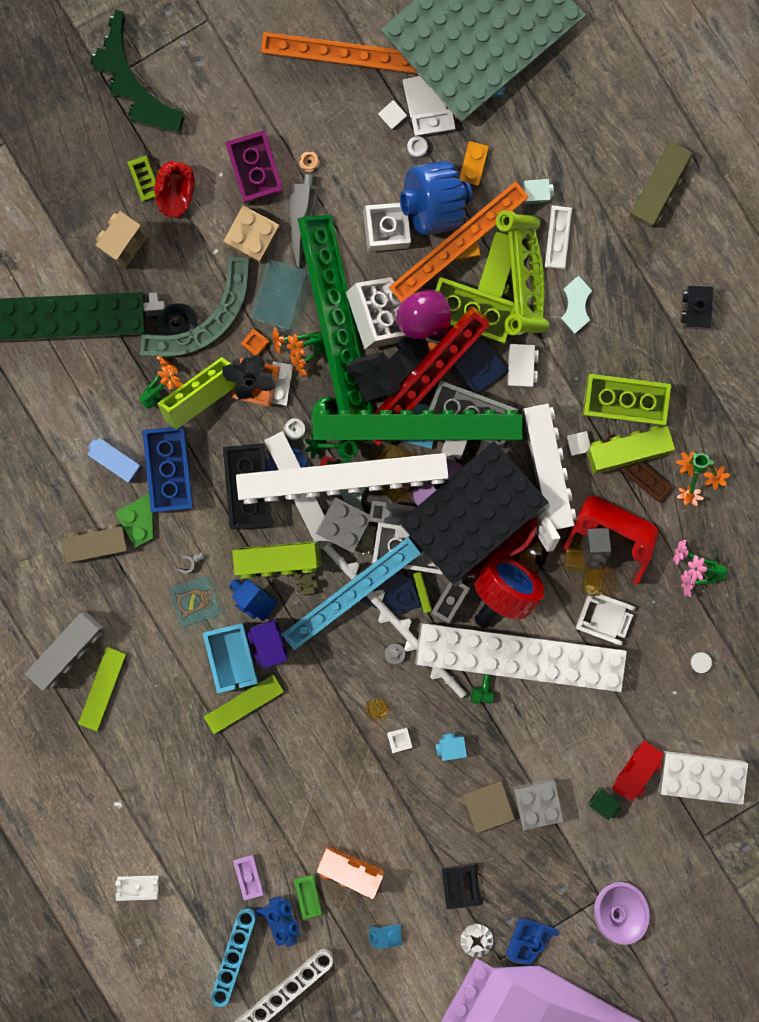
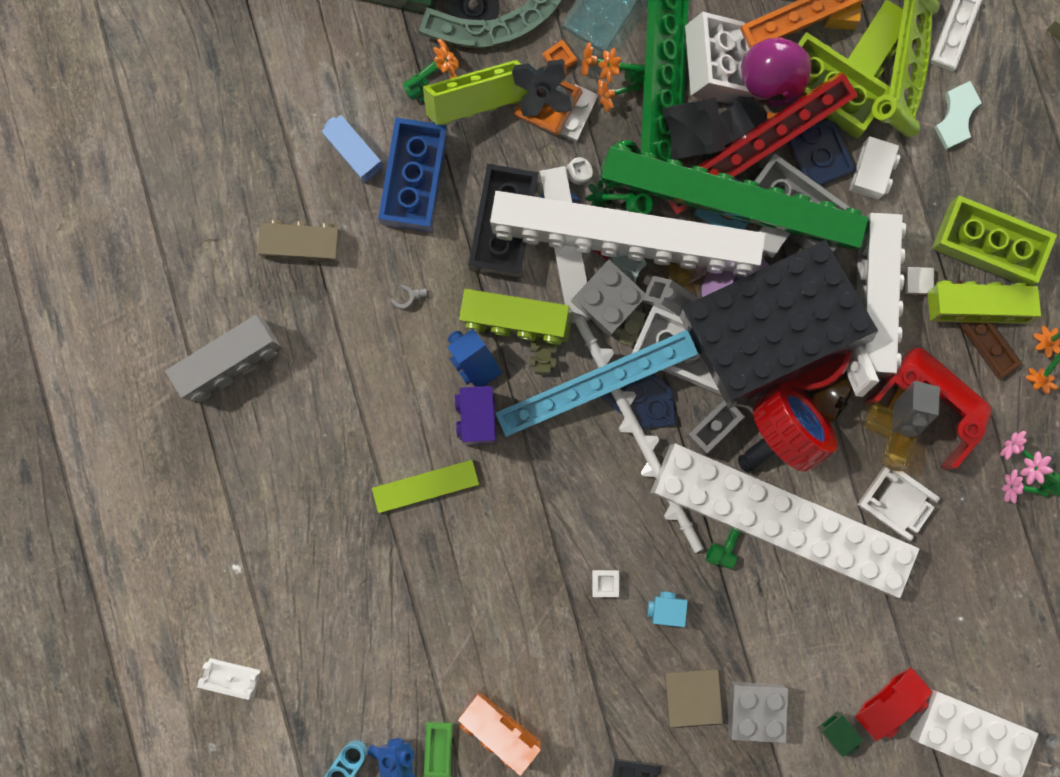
camera: 20 degrees right, 5 degrees down
lime tile [78,647,126,731] -> none
bright green wing [115,494,154,548] -> none
clear light blue tile [169,575,221,627] -> none
medium azure piece [203,622,259,694] -> none
lavender plate [233,855,264,901] -> none
clear yellow tile [366,698,387,720] -> none
light grey tile [385,643,405,664] -> none
lime tile [413,571,432,613] -> none
white tile [690,652,712,673] -> none

